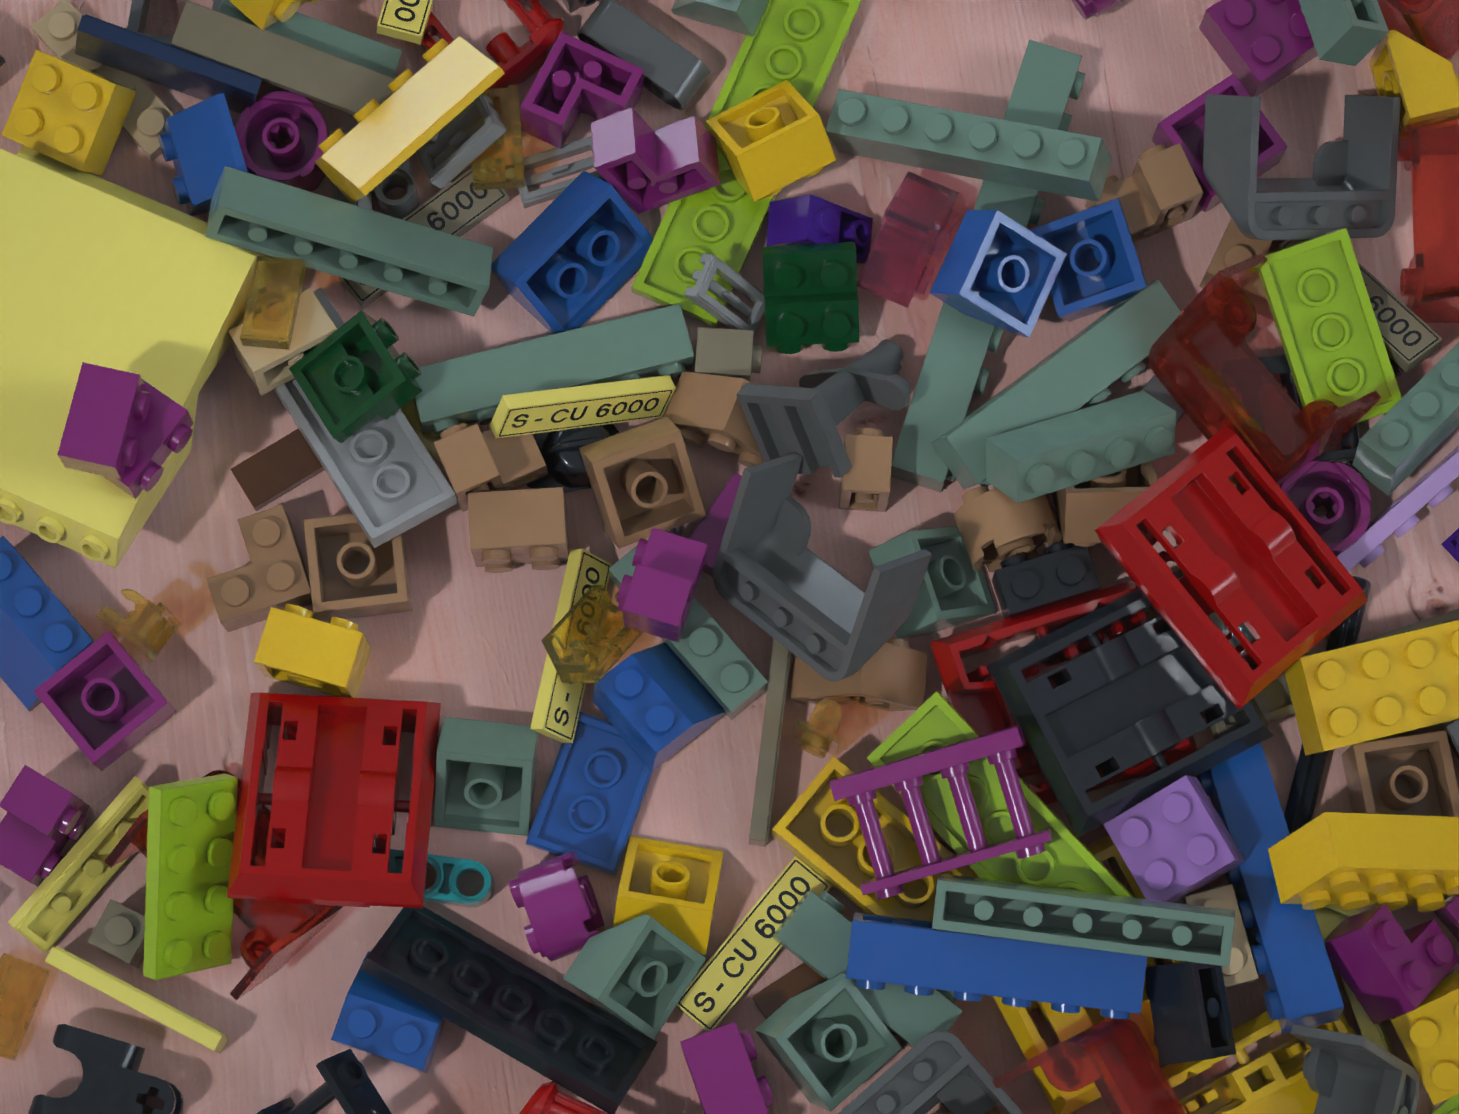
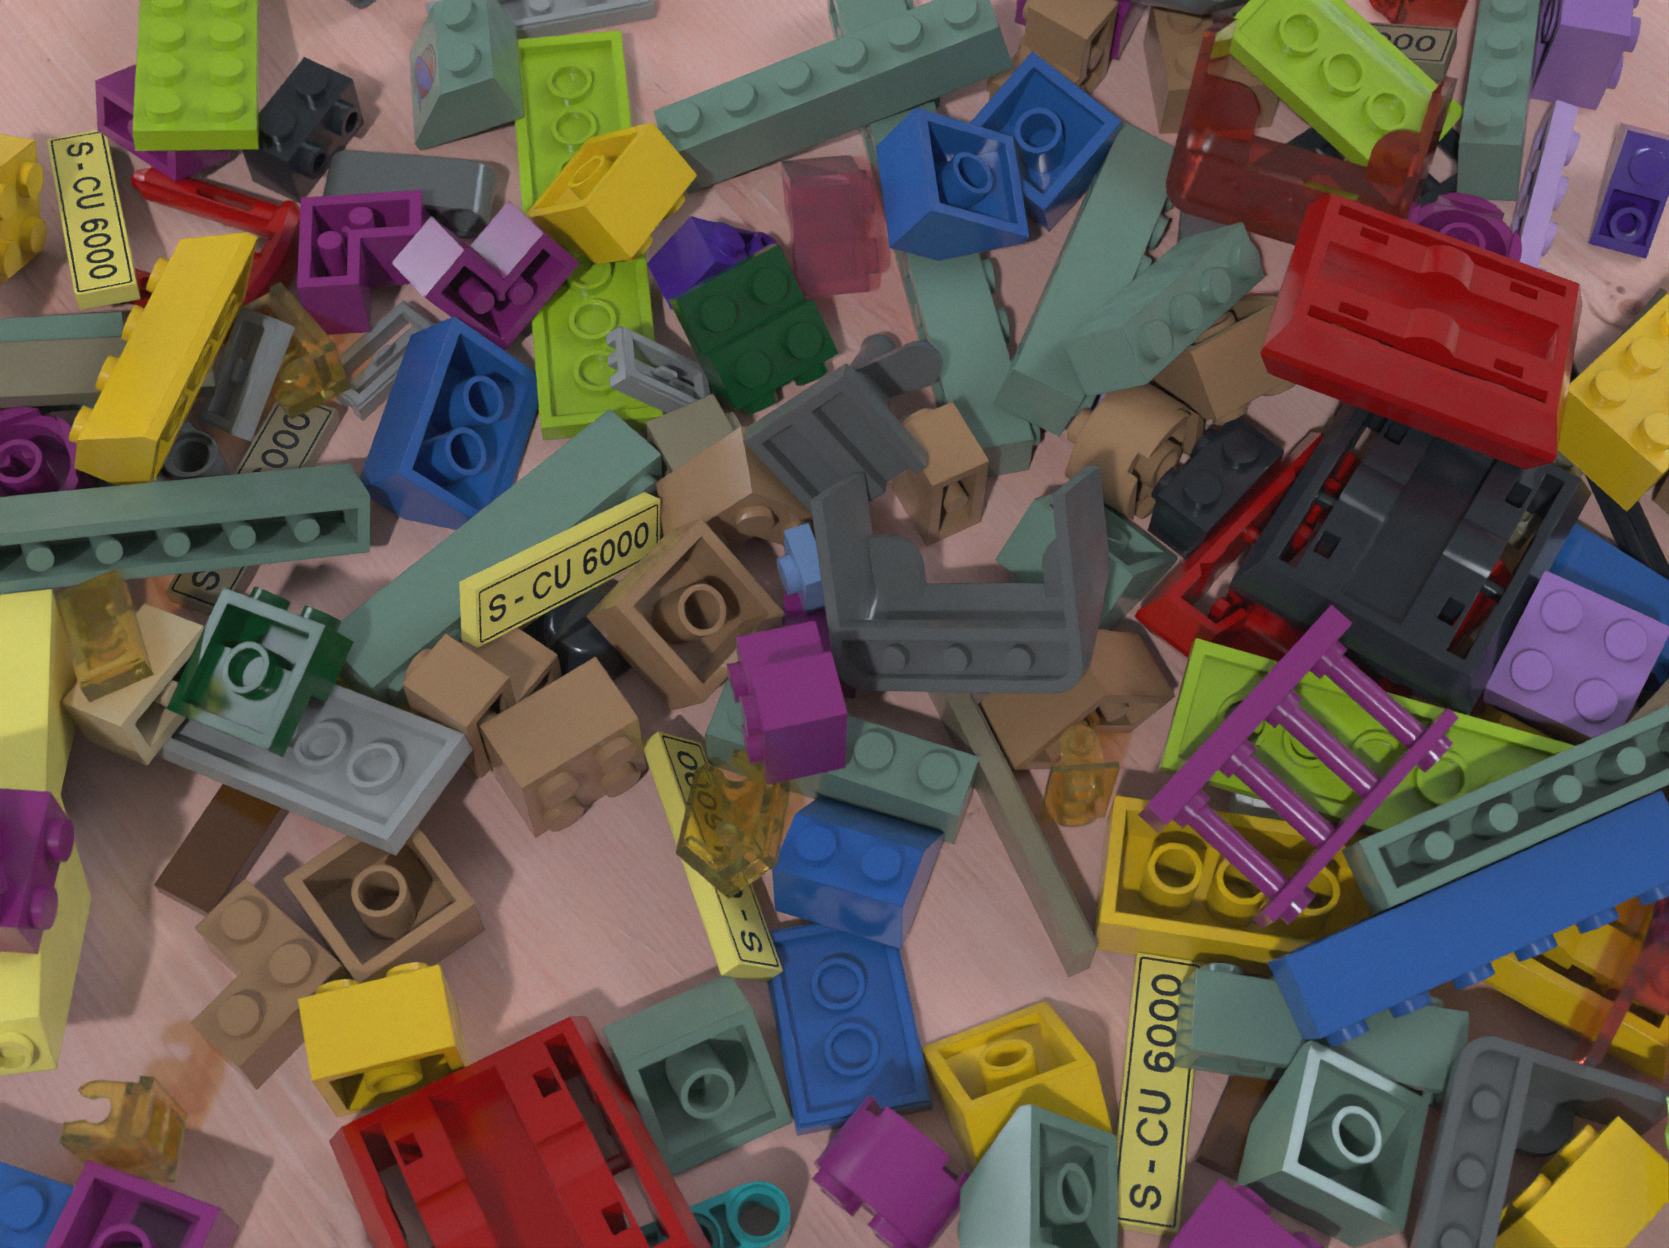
camera: 30 degrees left, 15 degrees down
none -> medium blue plate [776,523,825,615]

